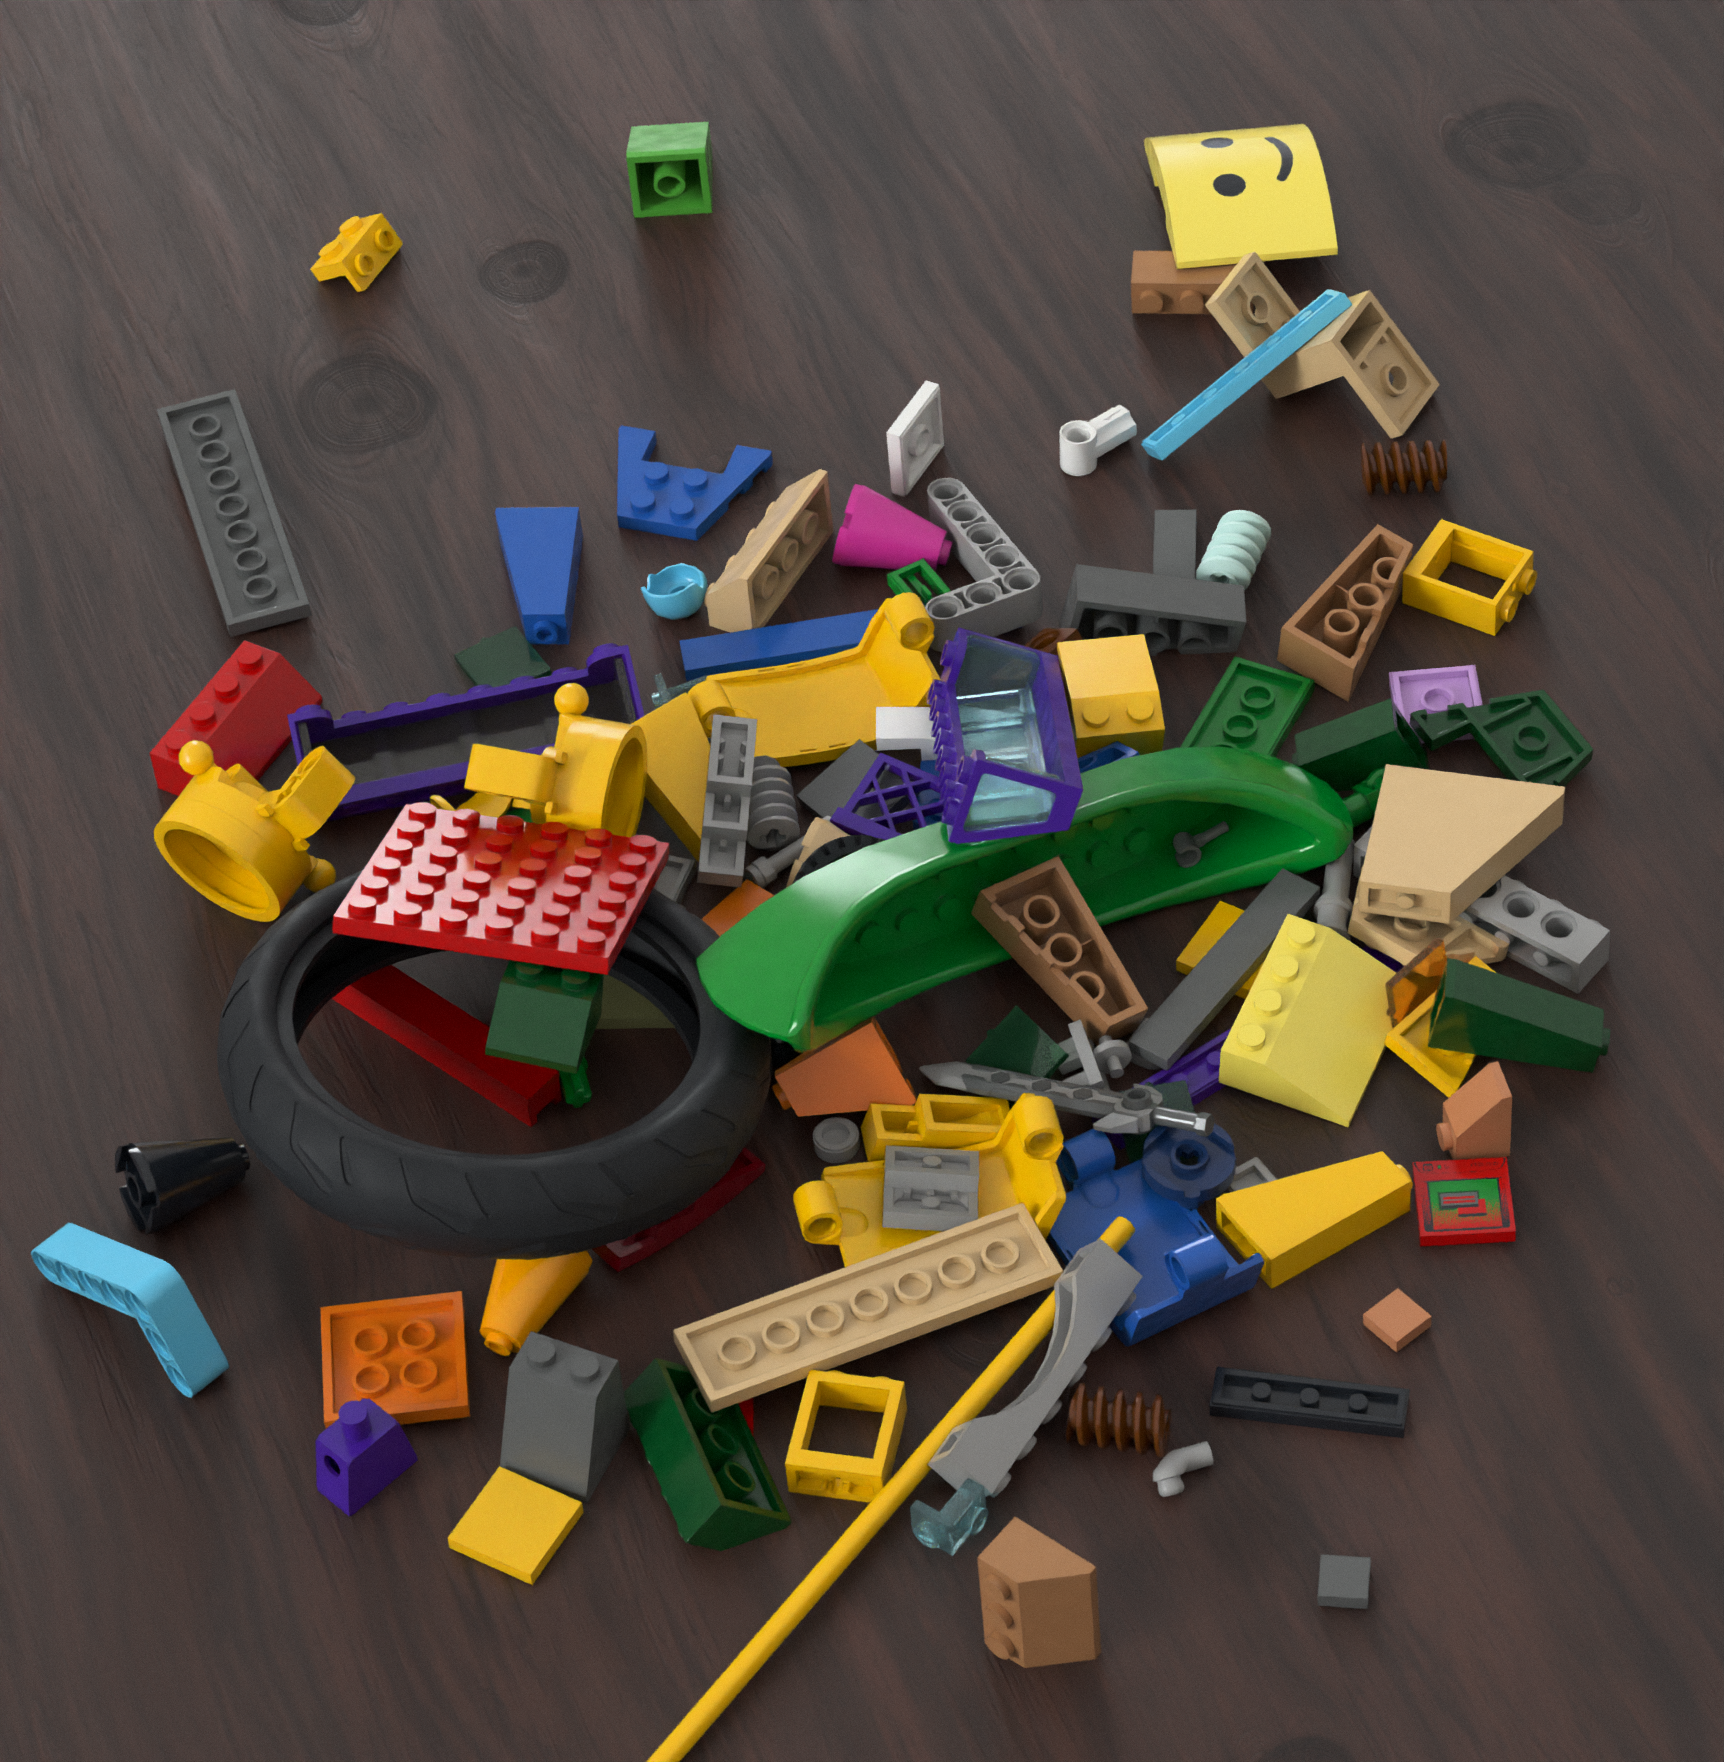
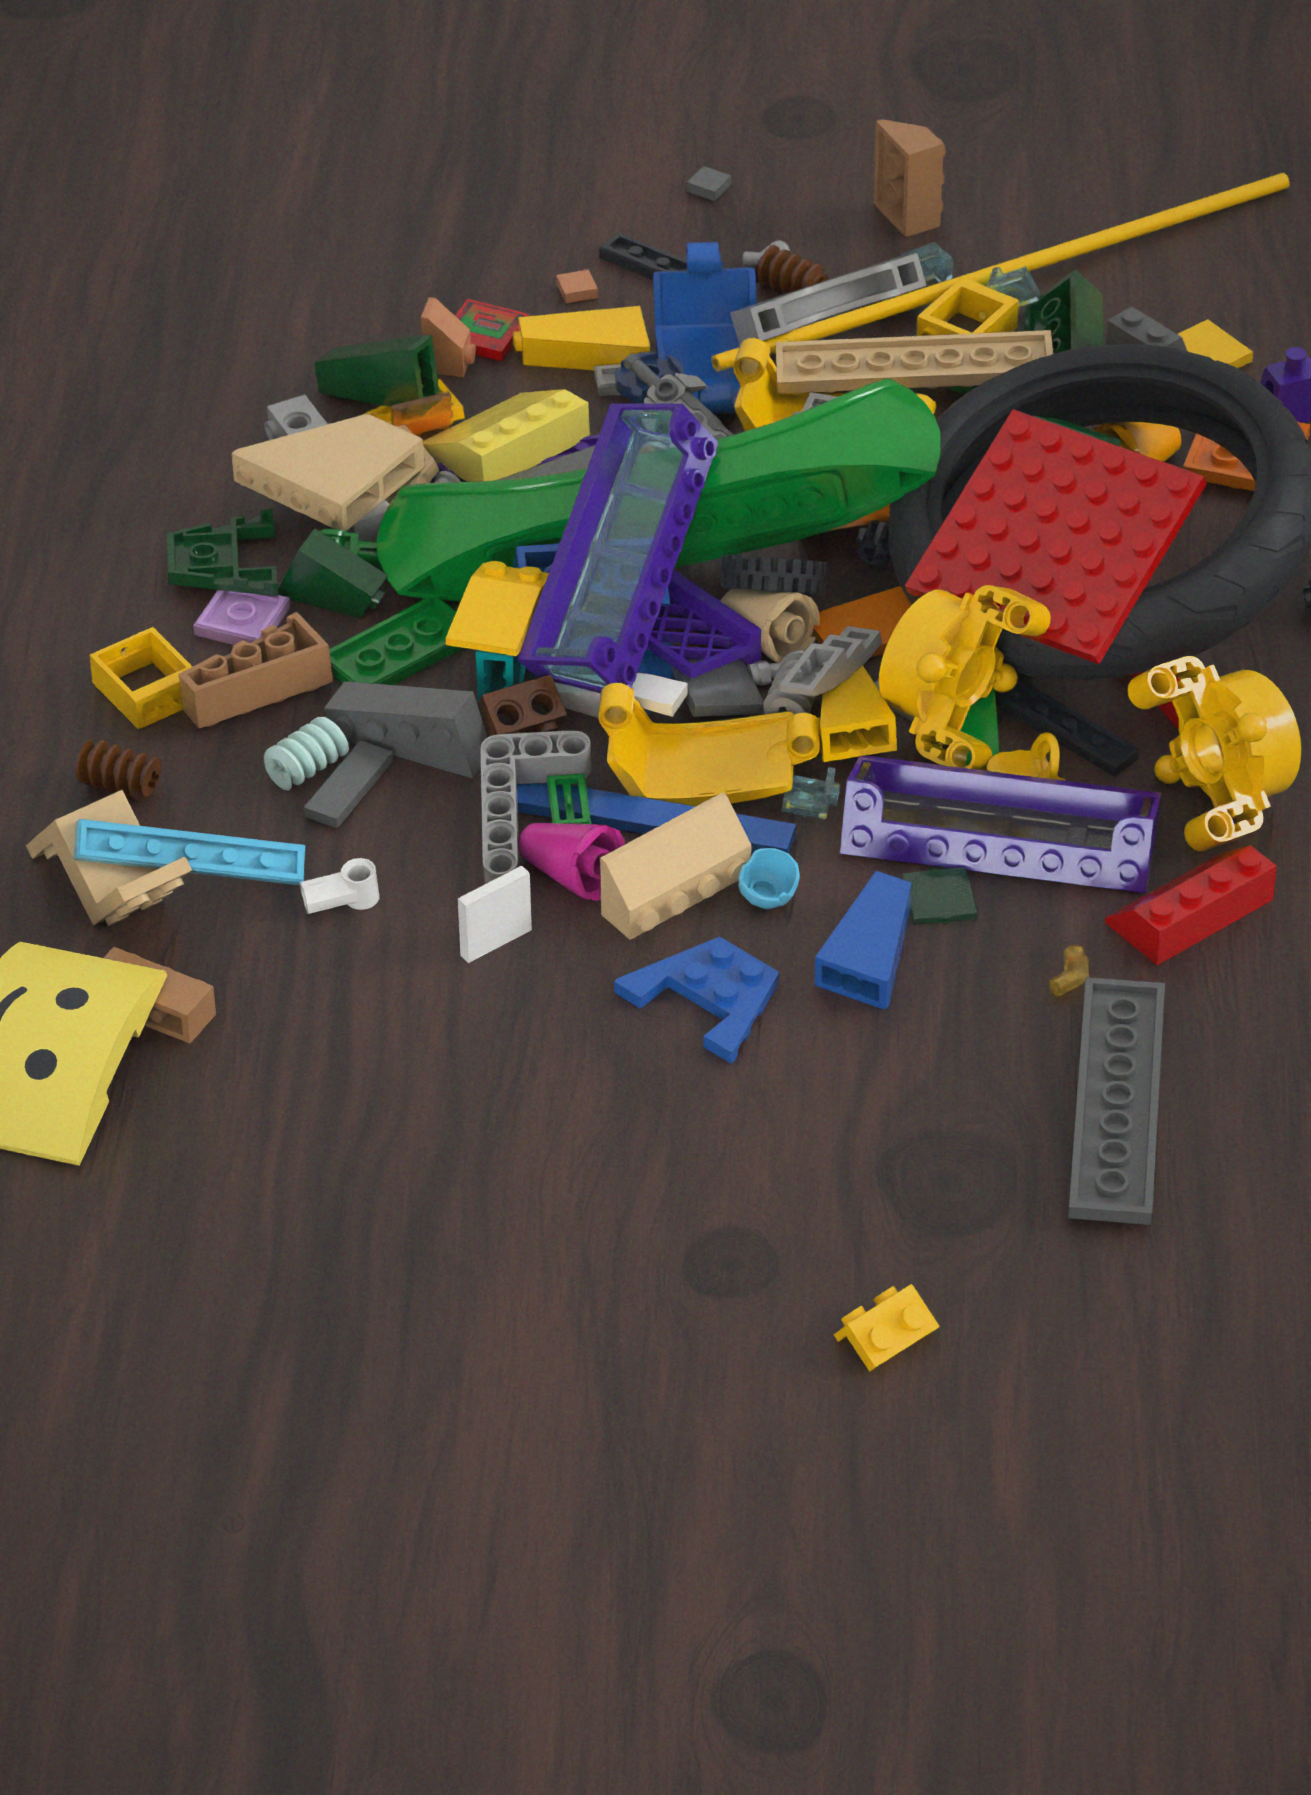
camera: 160 degrees left, 5 degrees down
bright green slope [626,122,712,218] -> none
none -> clear light blue bracket [987,267,1041,307]
none -> clear yellow arm [1049,945,1090,997]

